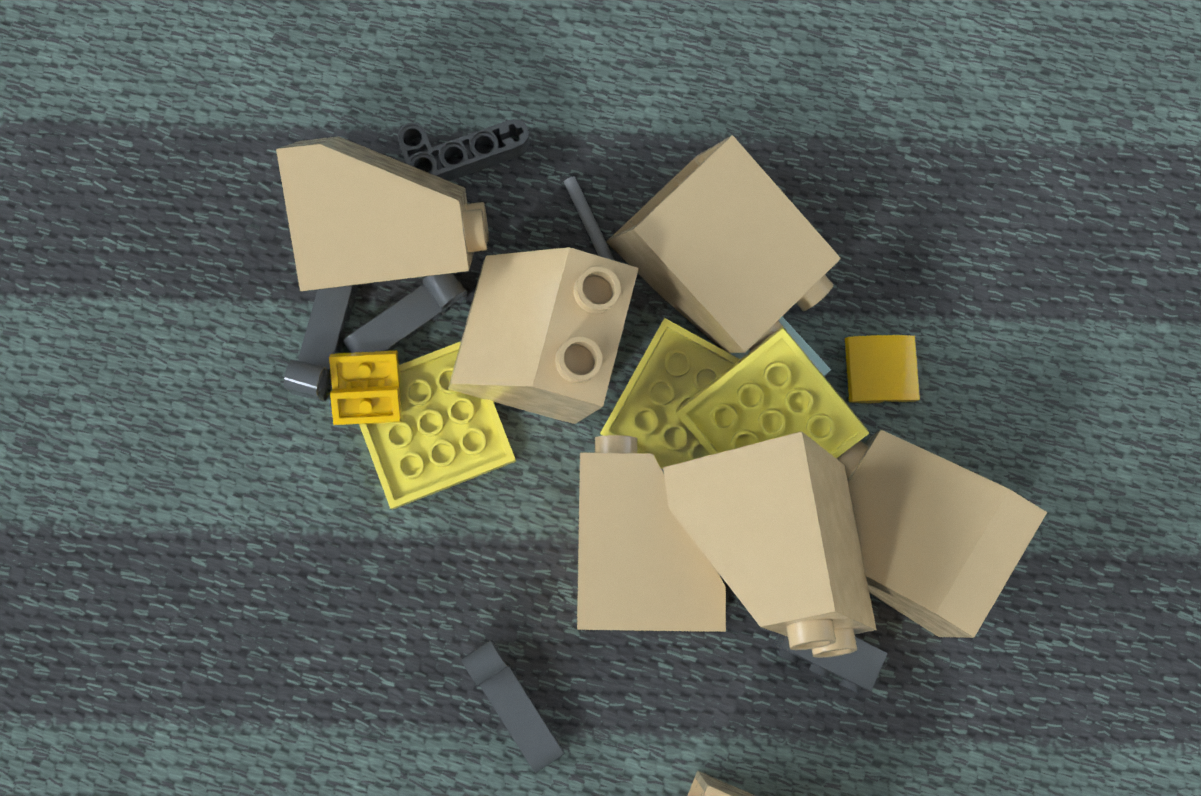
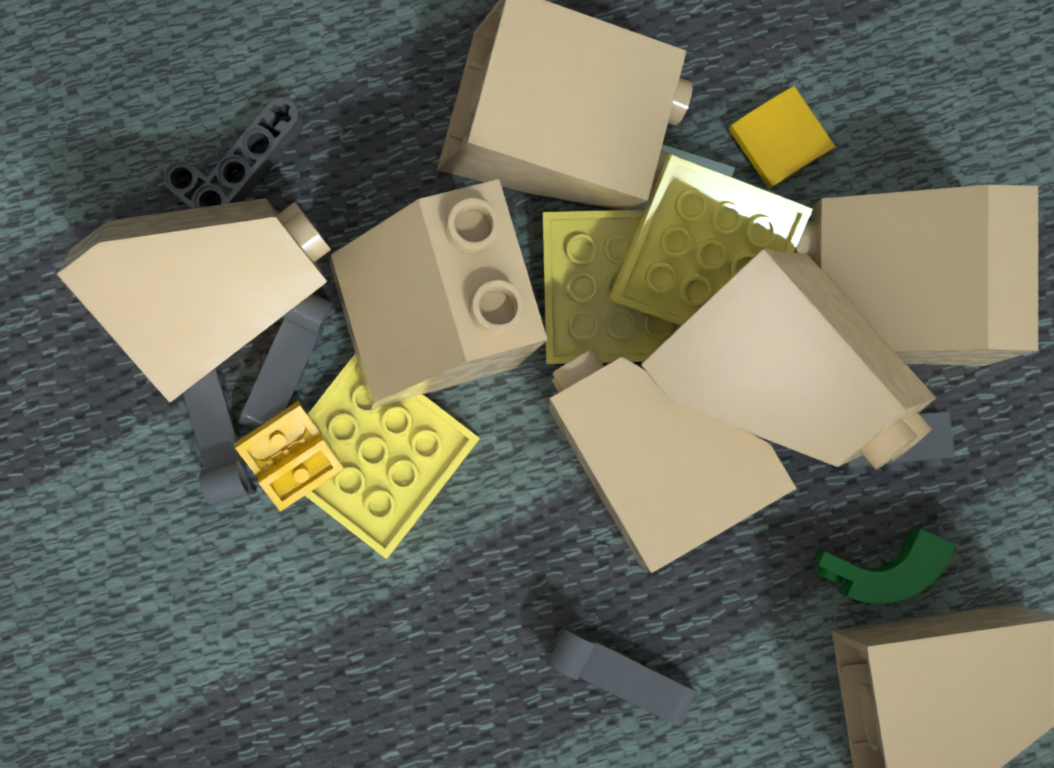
camera: 25 degrees left, 5 degrees up
light grey bar [564,176,615,261] -> none
none -> green arch [811,528,956,604]

